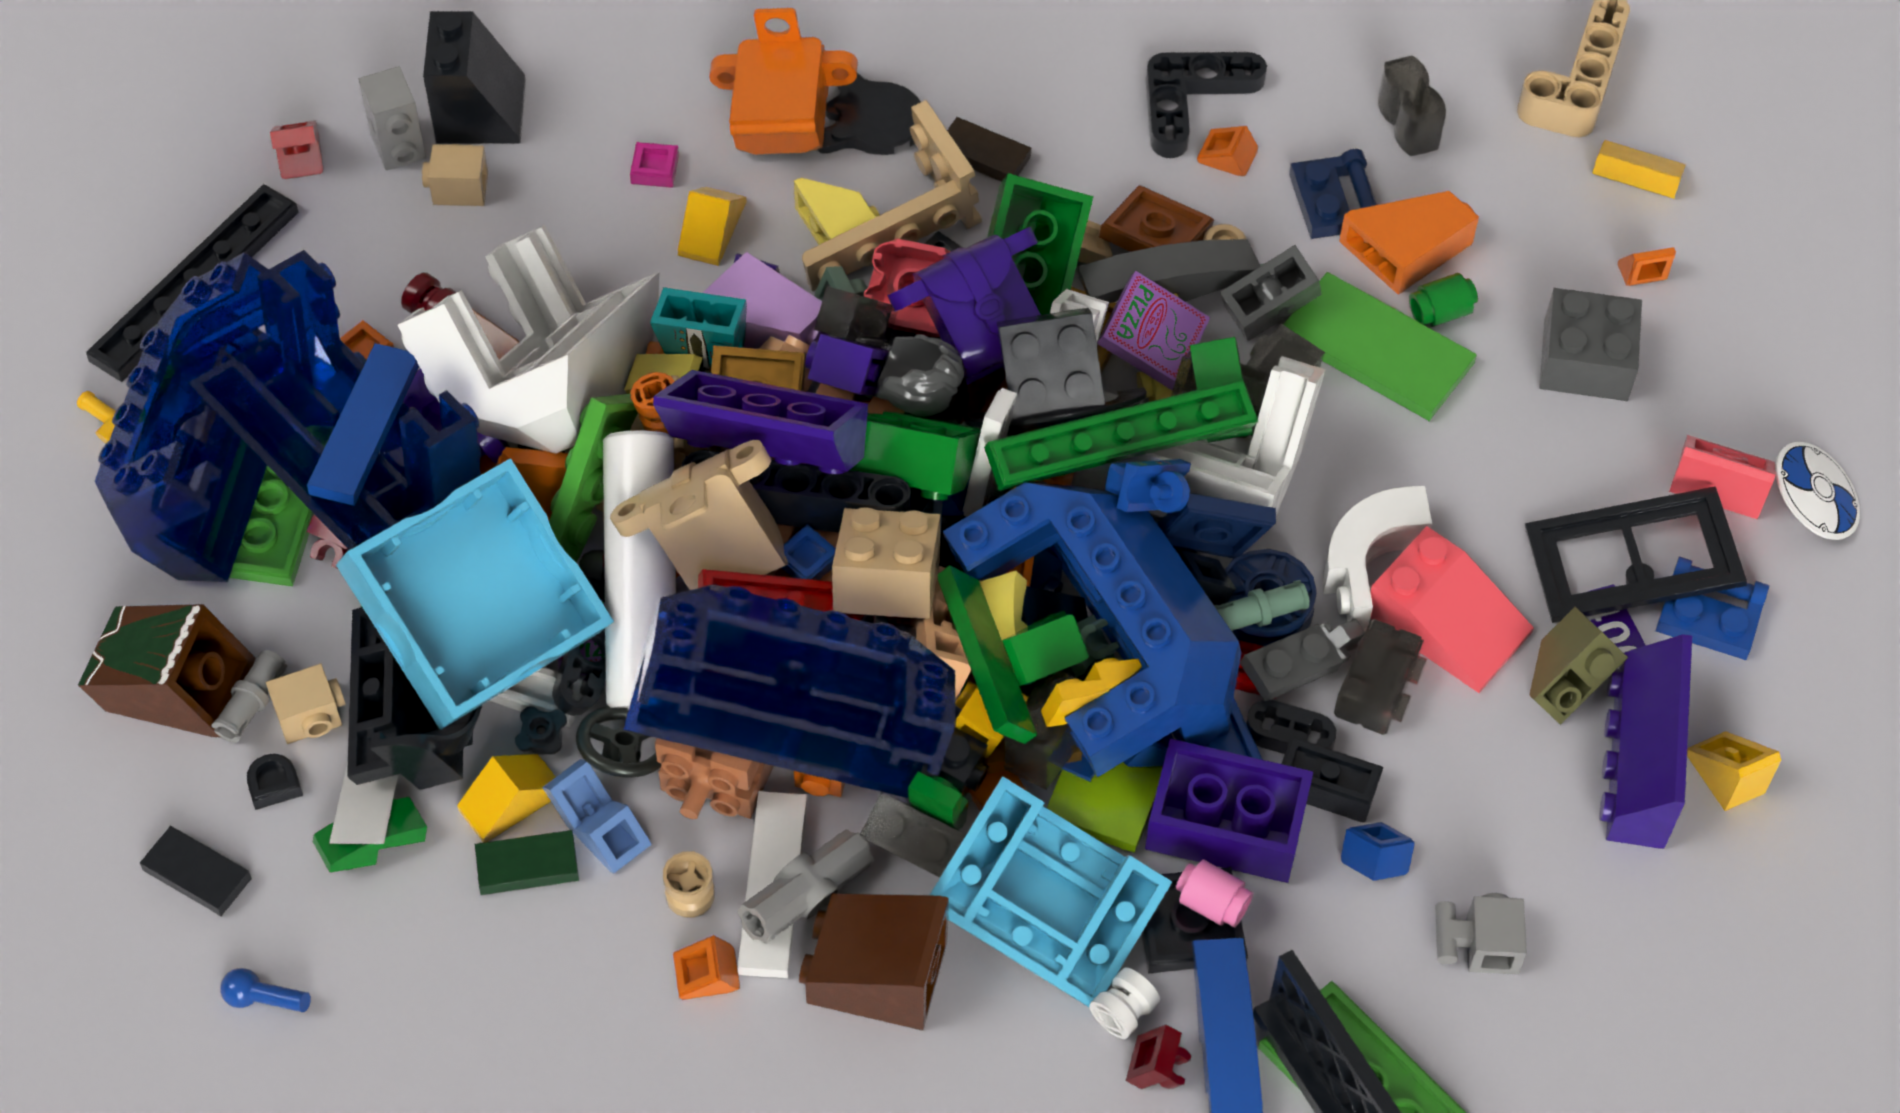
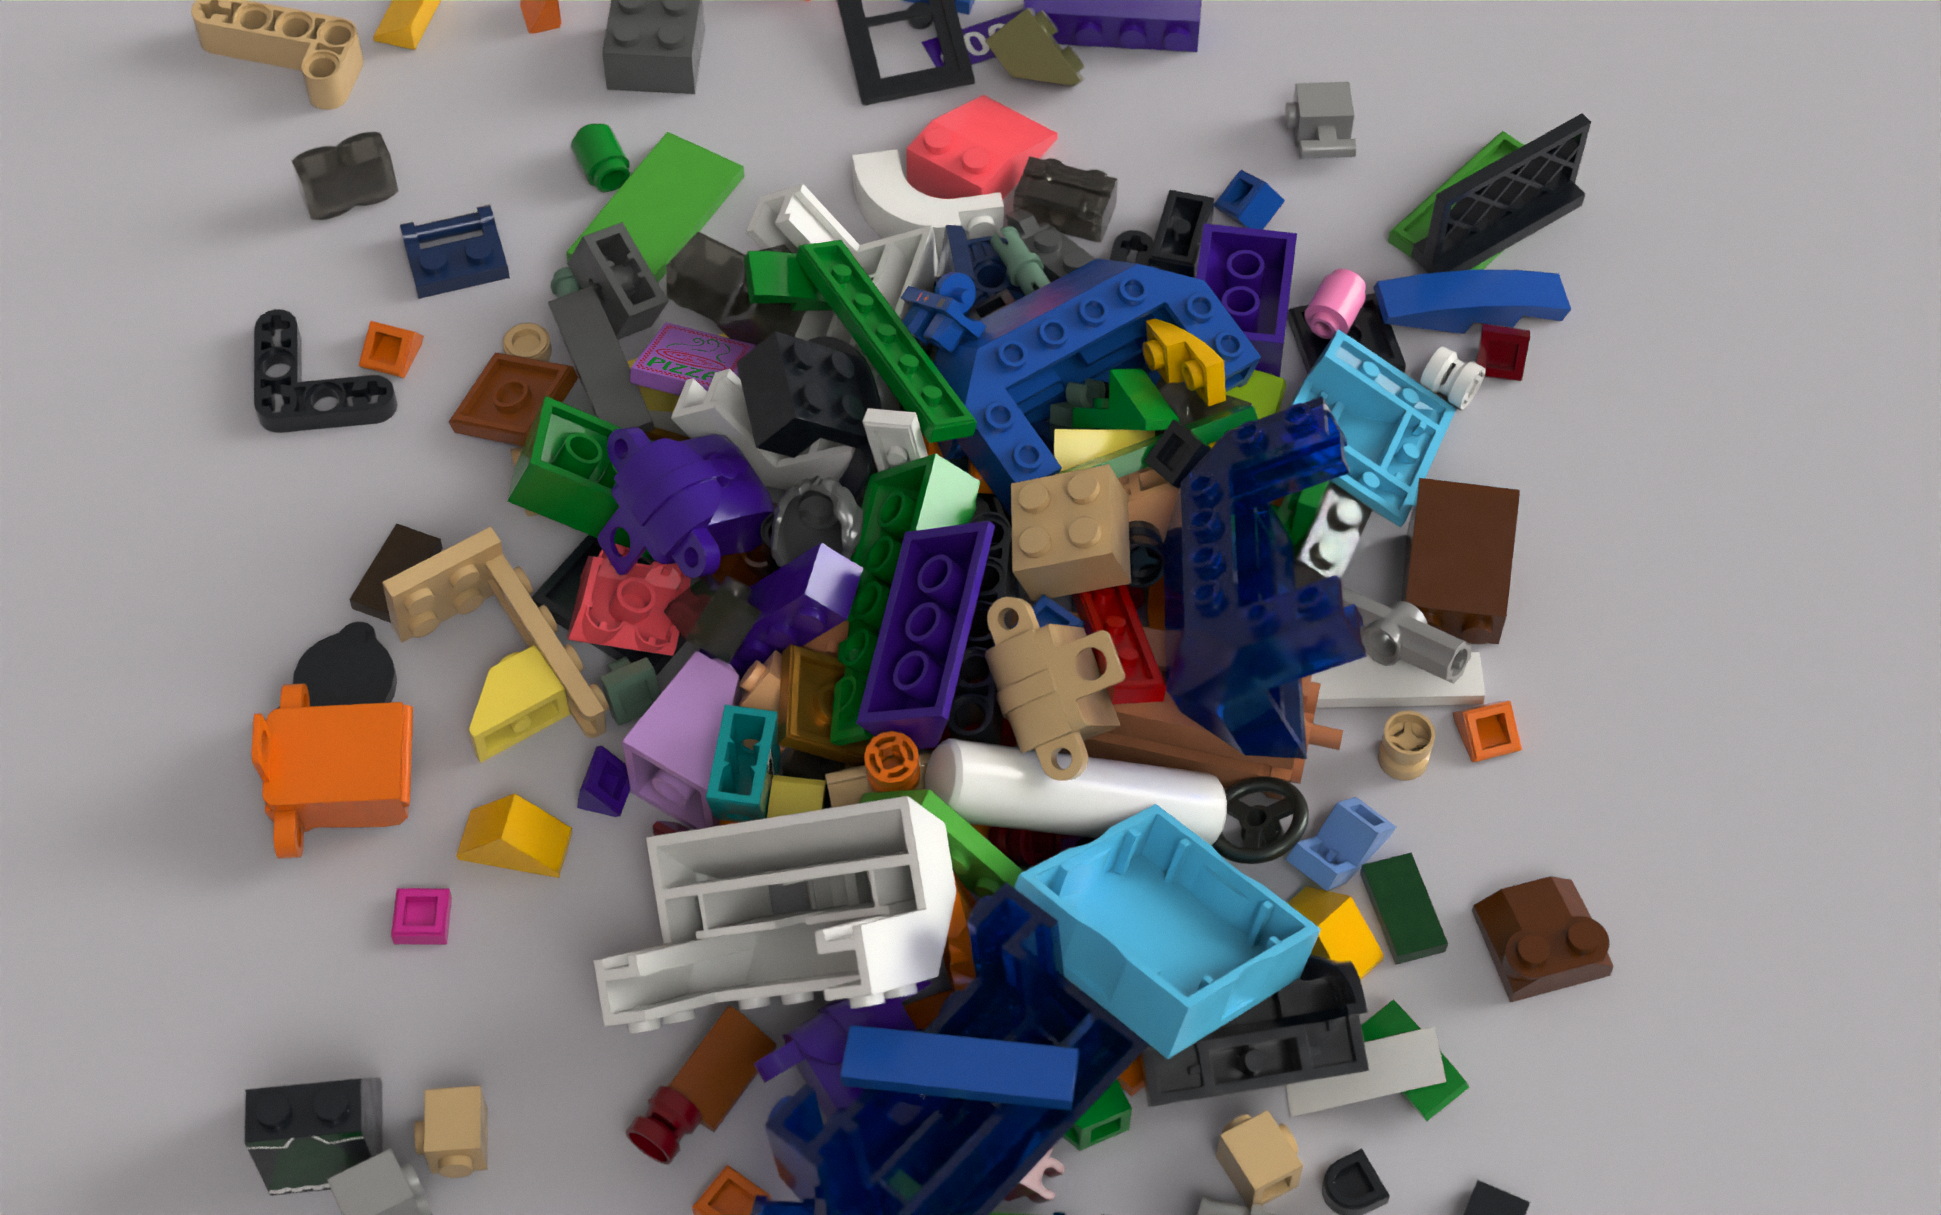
camera: 95 degrees left, 0 degrees up
blue bar [220,968,311,1012] -> none
orange slope [1339,191,1479,295] -> none
none -> black tile [1144,419,1216,492]
none -> reddish brown slope [1472,876,1614,1002]

